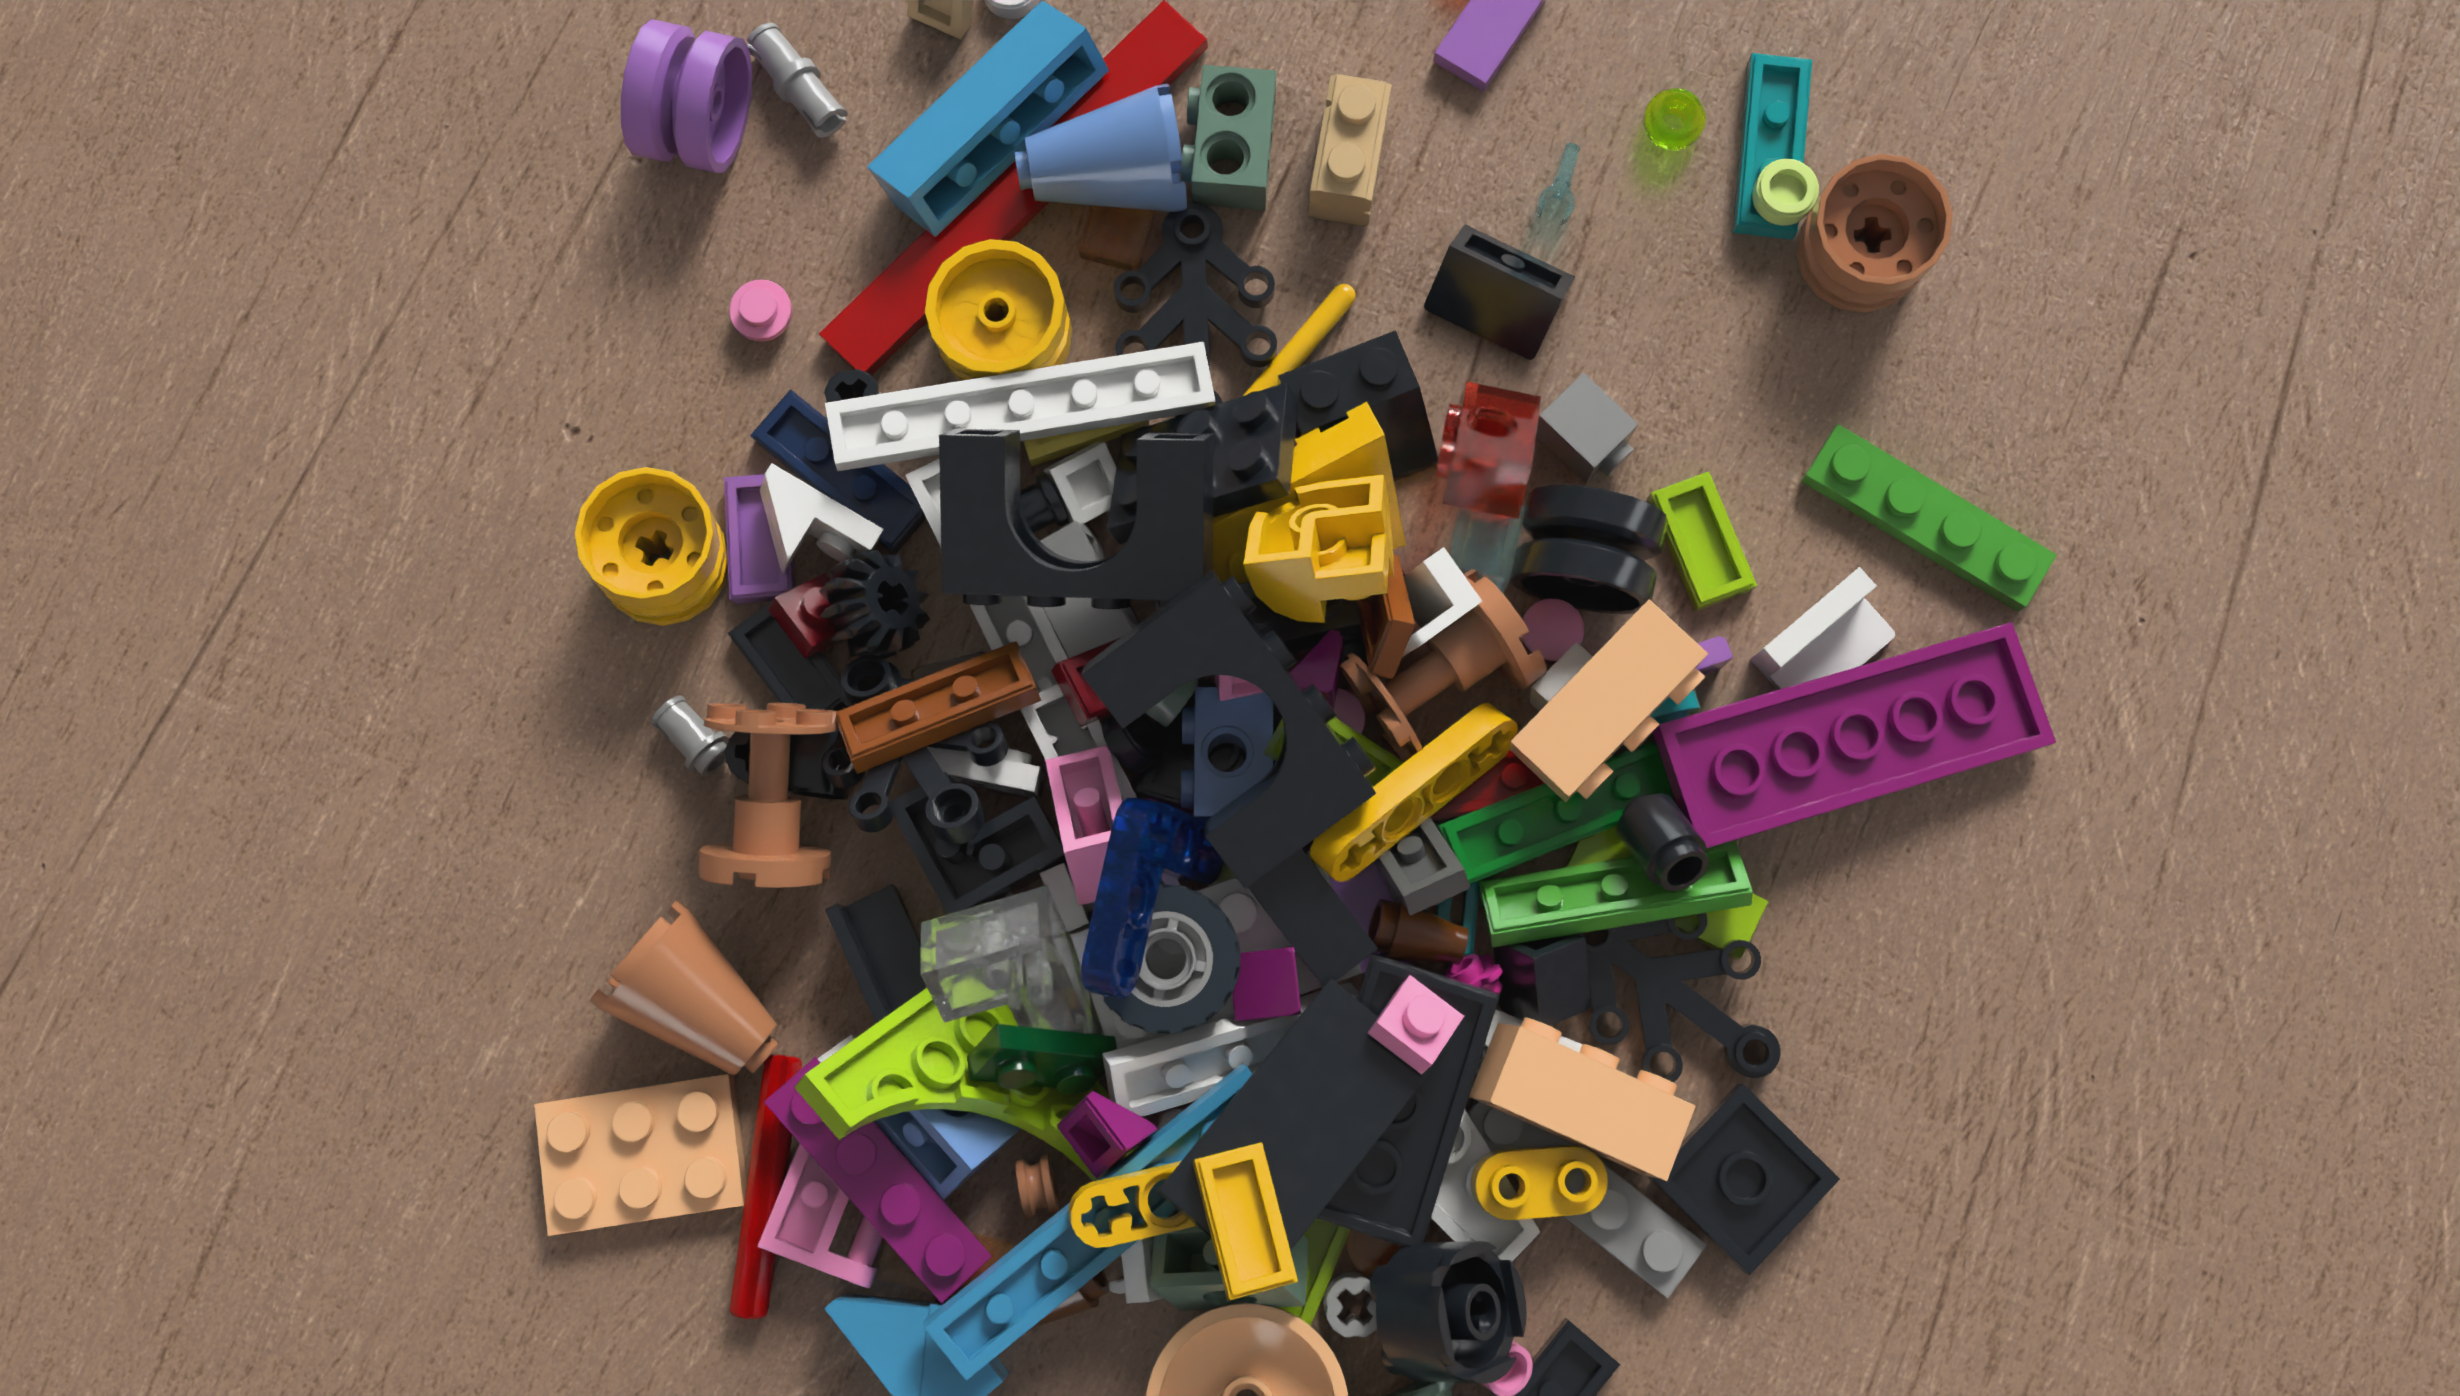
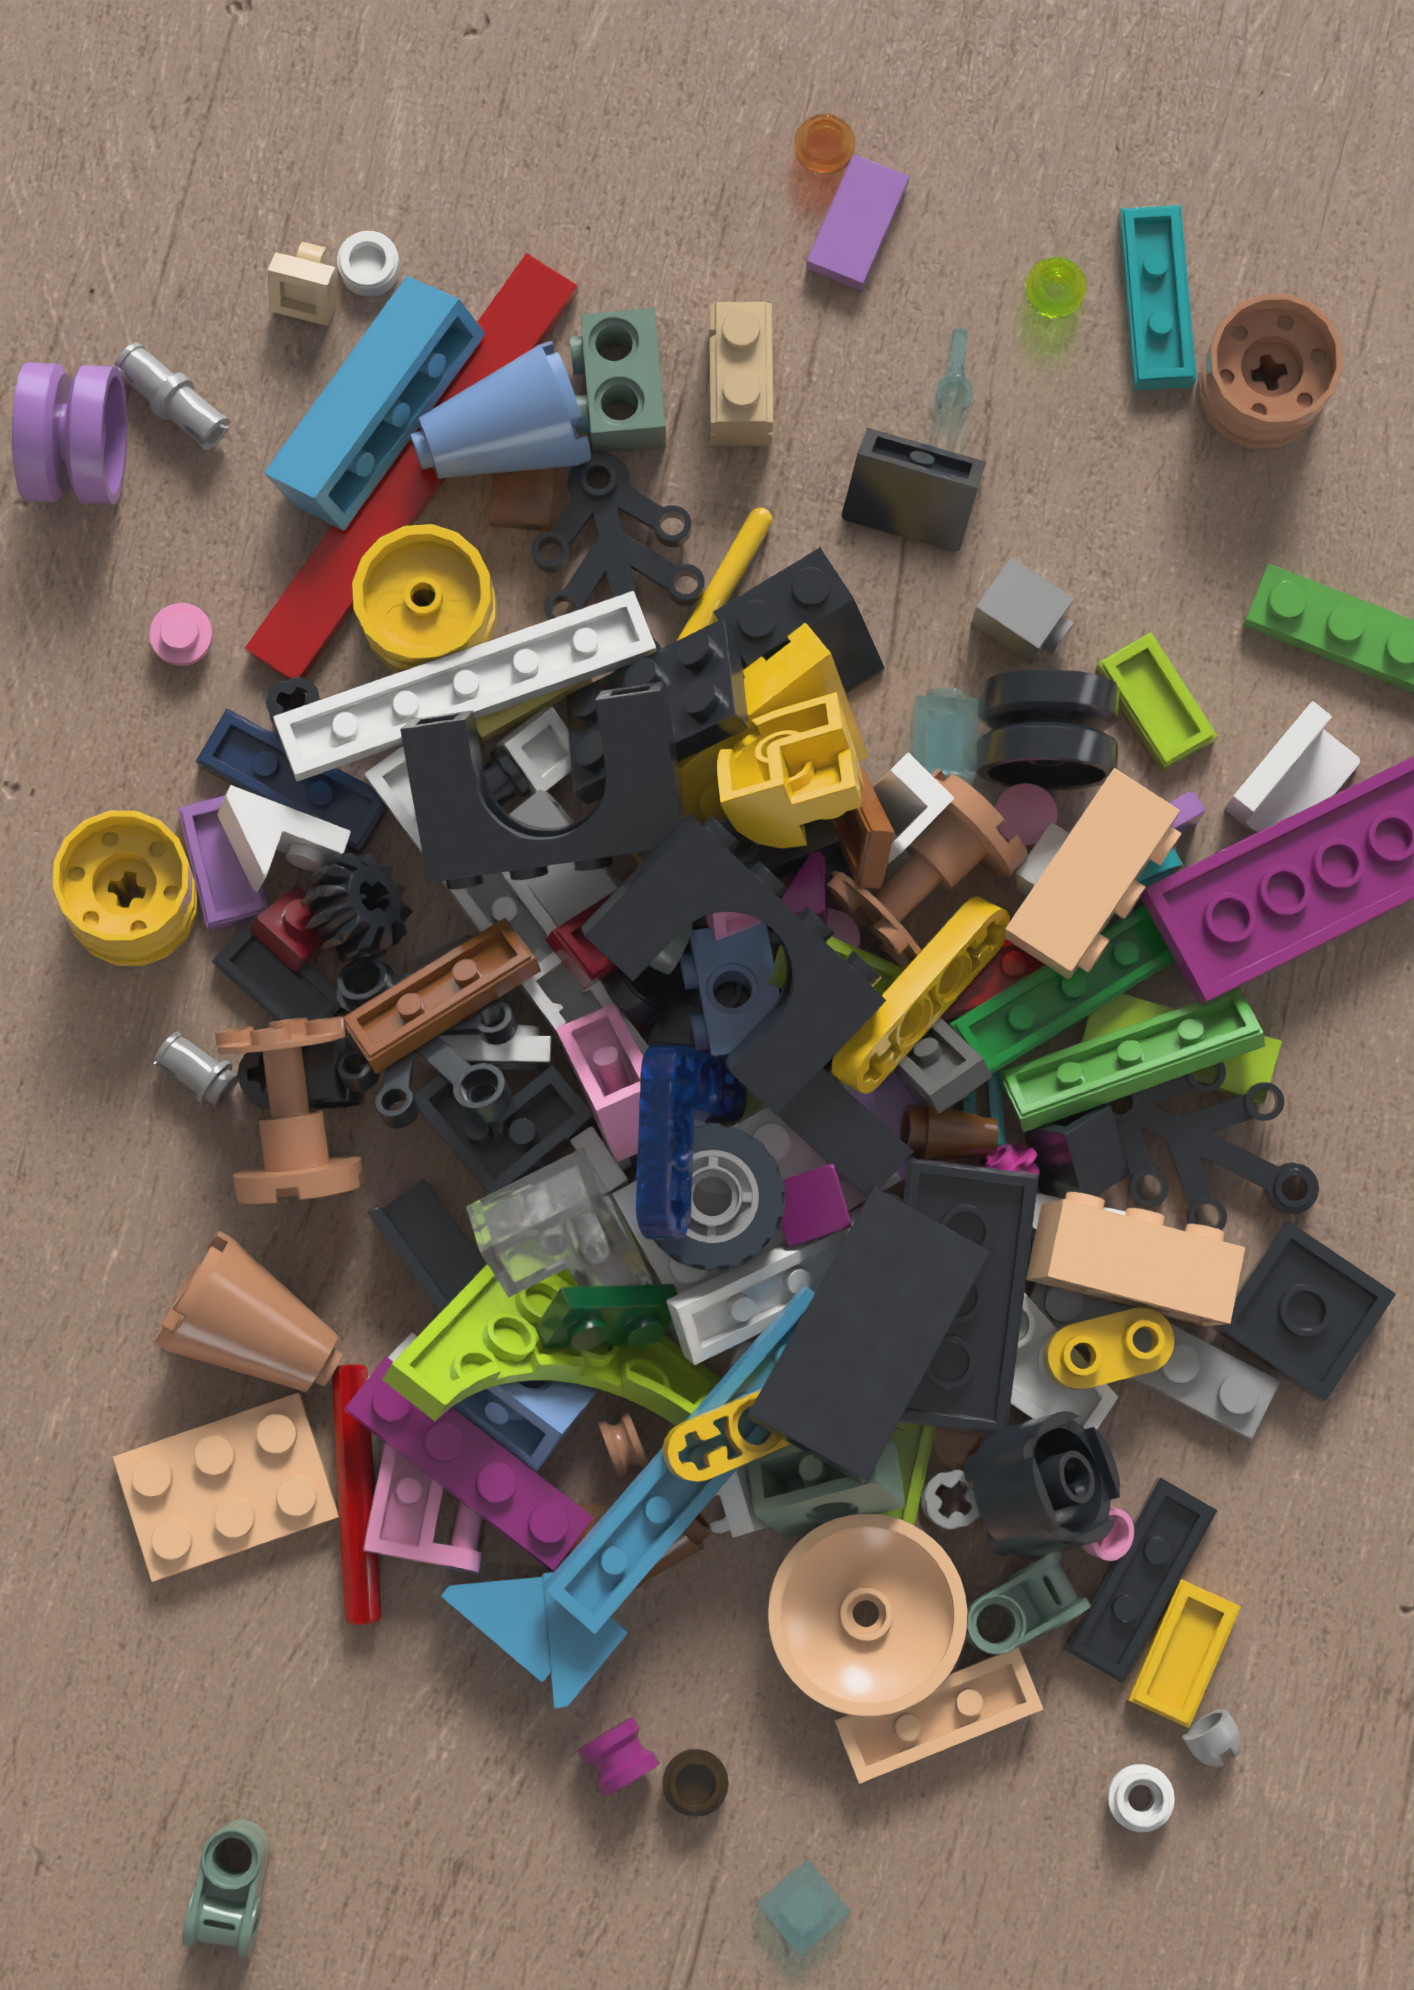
camera: 15 degrees left, 0 degrees up
magenta slope [1057,1091,1157,1179] -> none
yellow tile [1192,1142,1298,1301] -> none
bright pink plate [1368,975,1464,1074] -> none
clear red brick [1435,381,1541,519] -> none
black brick [1617,794,1709,891] -> none
yellowish green tile [1752,159,1819,226] -> none

